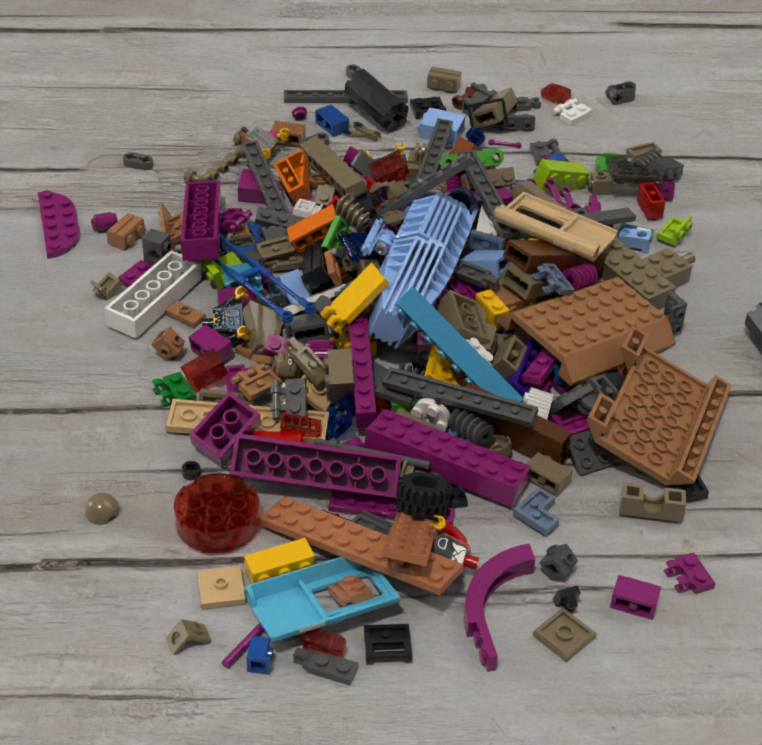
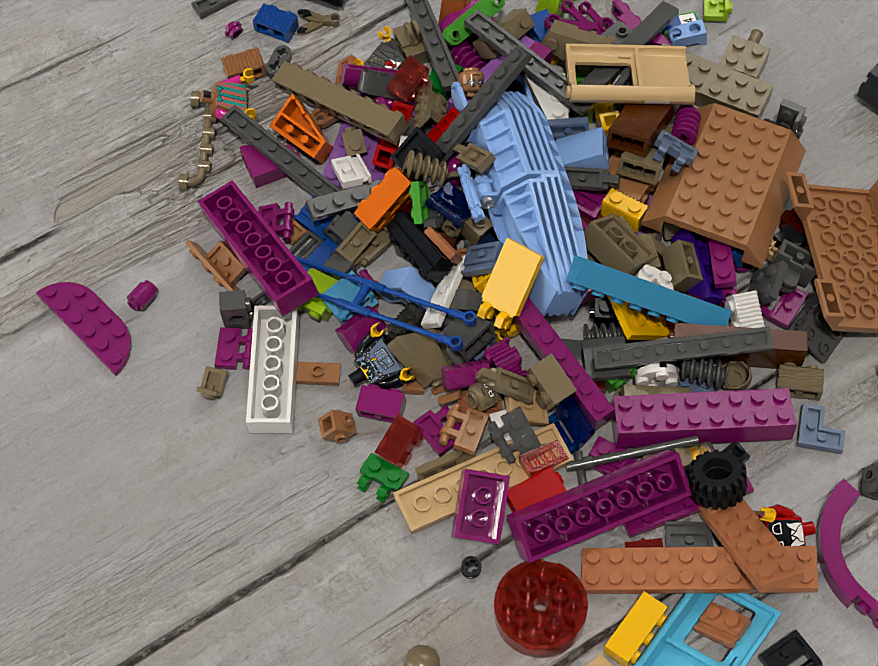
camera: 25 degrees left, 20 degrees up
medium nougat brick [107,213,145,250] -> none
dark grey beam [123,152,153,170] -> none

